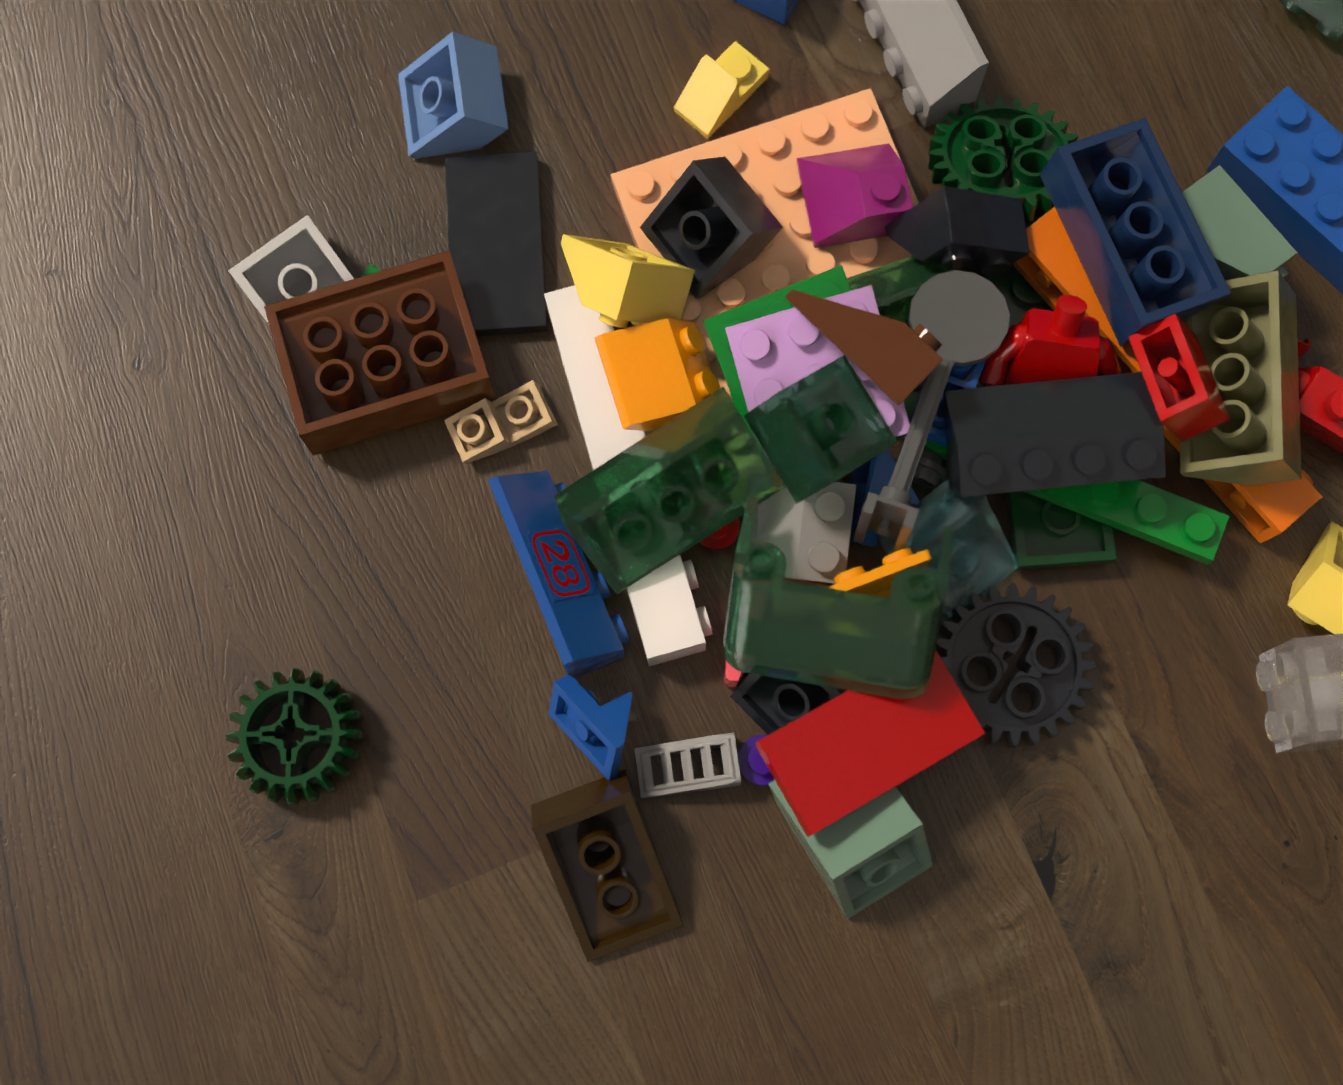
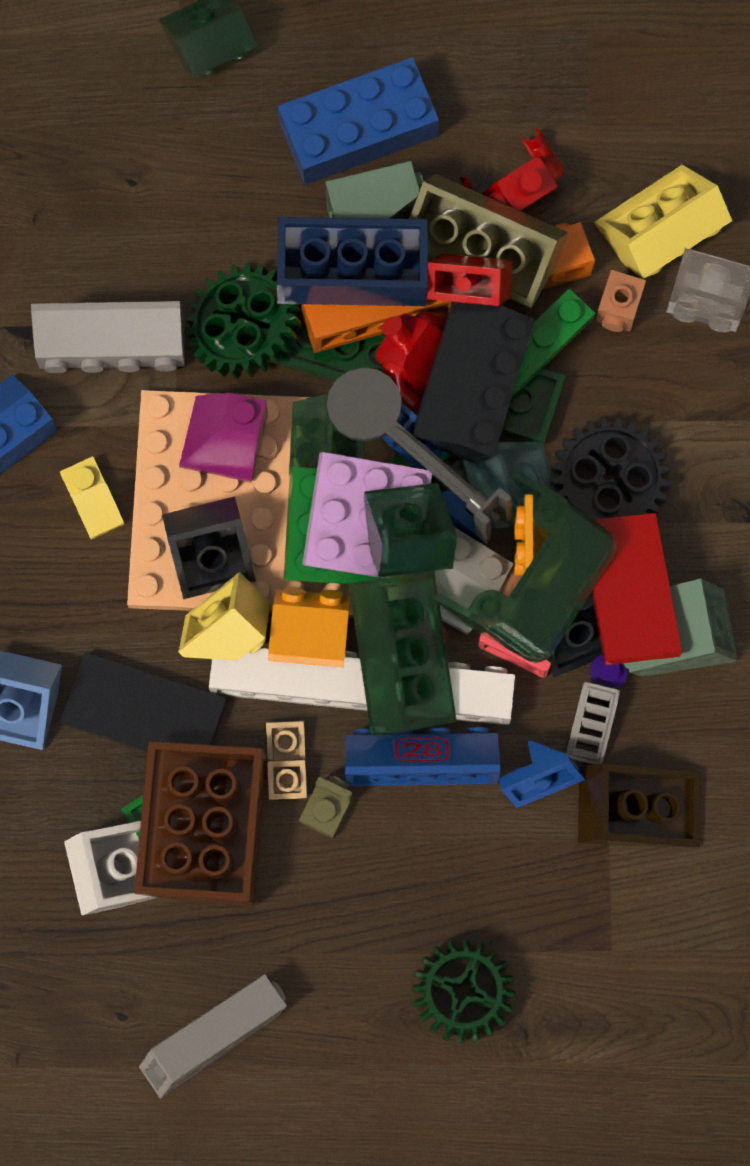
camera: 70 degrees left, 0 degrees up
reddish brown slope [785,289,943,405] -> none
black slope [885,186,1030,275] -> none
none -> light grey slope [139,975,287,1099]
none -> olive bracket [299,775,353,839]
none -> nougat brick [596,270,646,332]

